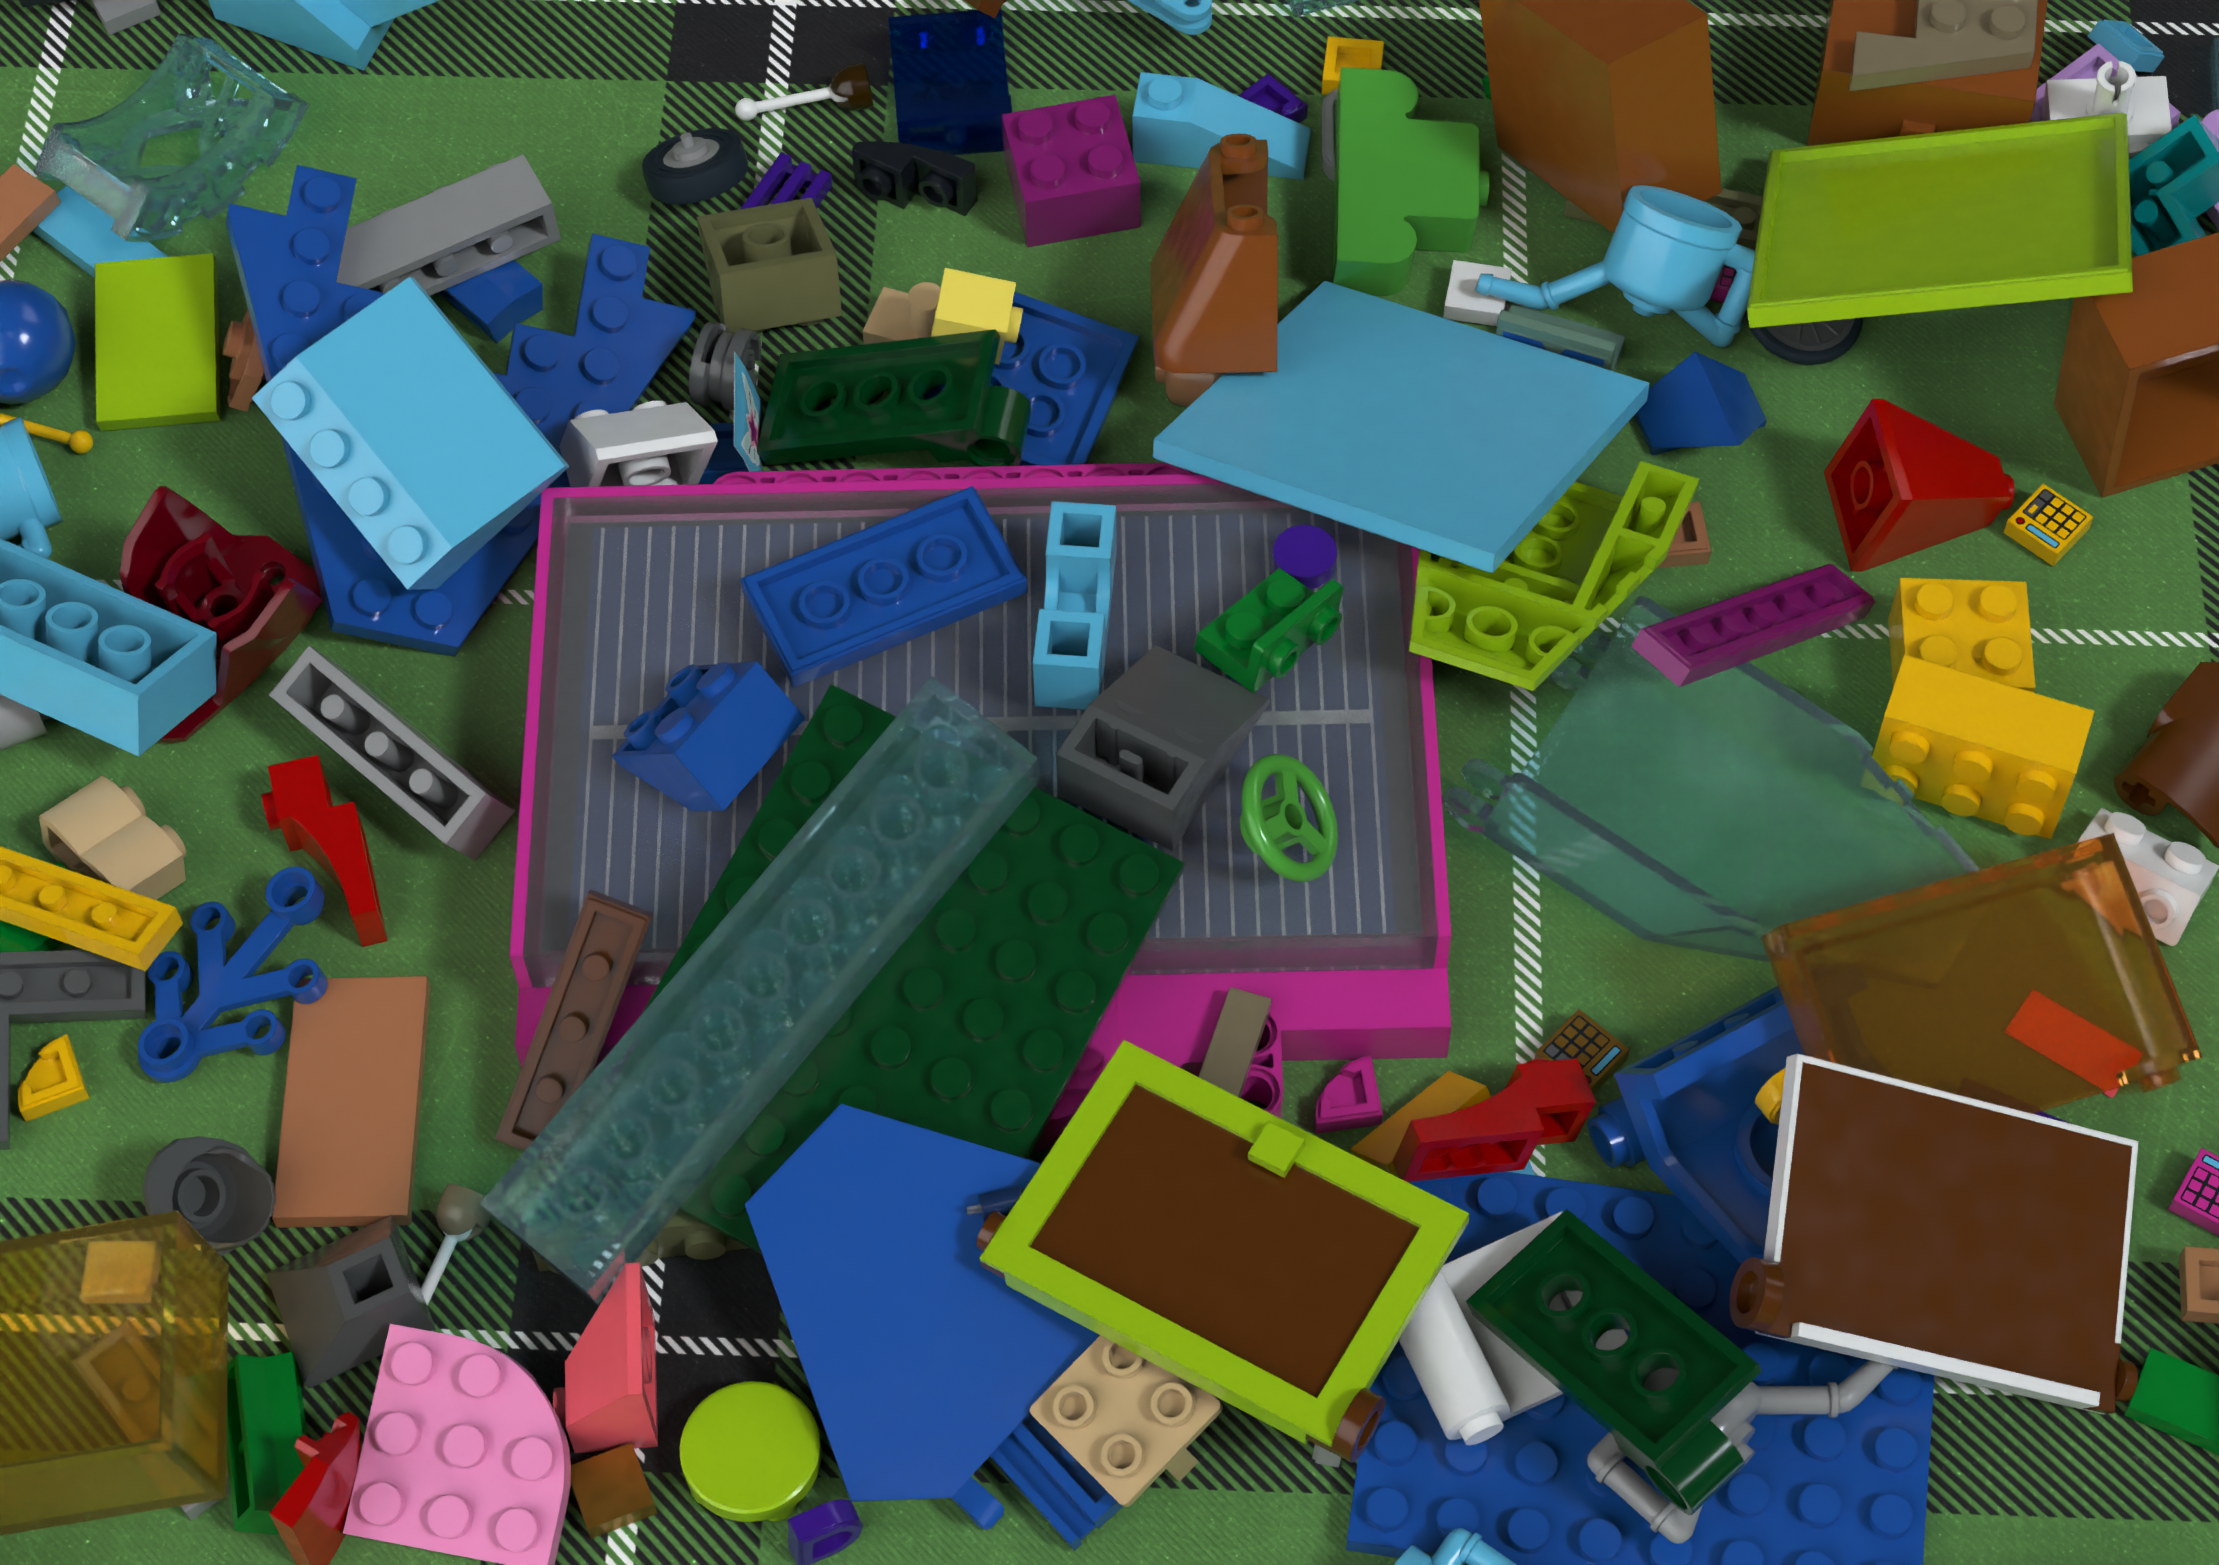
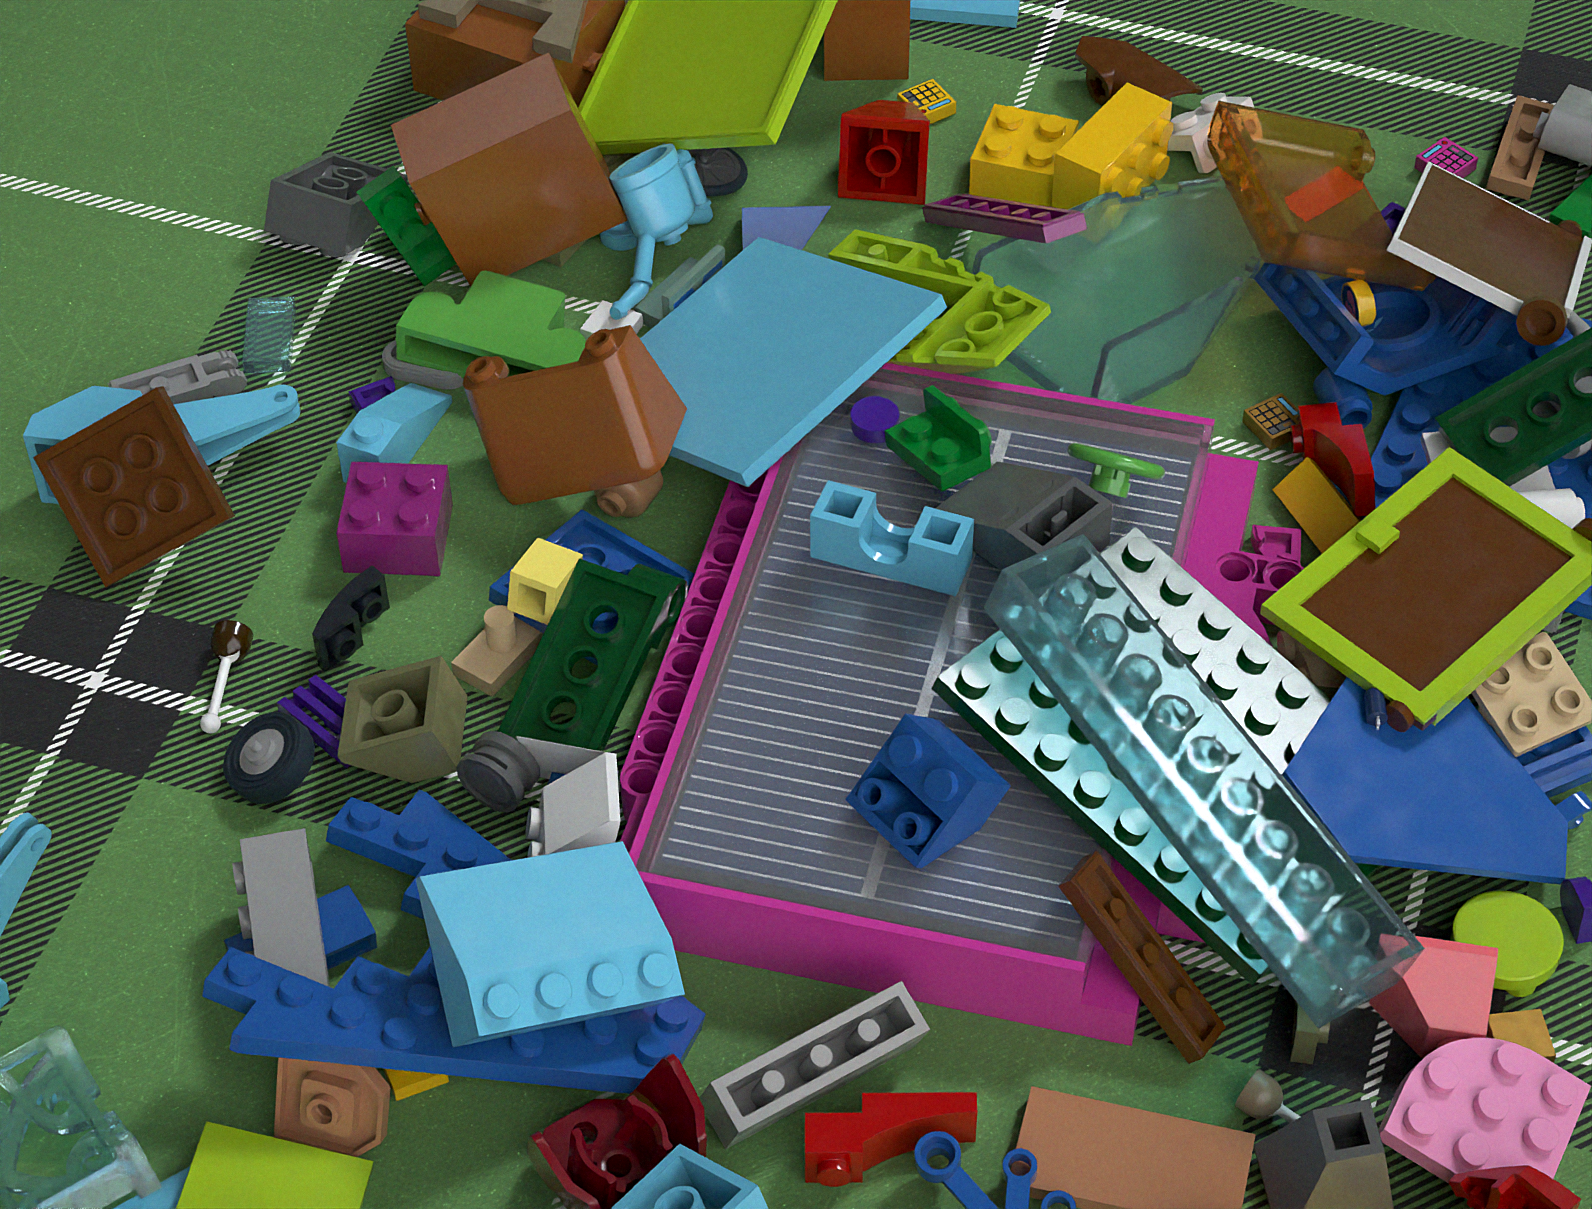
camera: 75 degrees left, 10 degrees down
blue piece [740,486,1028,688] -> none
clear blue panel [888,8,1012,155] -> none
dark tan piece [1199,987,1272,1098] -> none
yellow tile [1322,36,1384,95] -> none

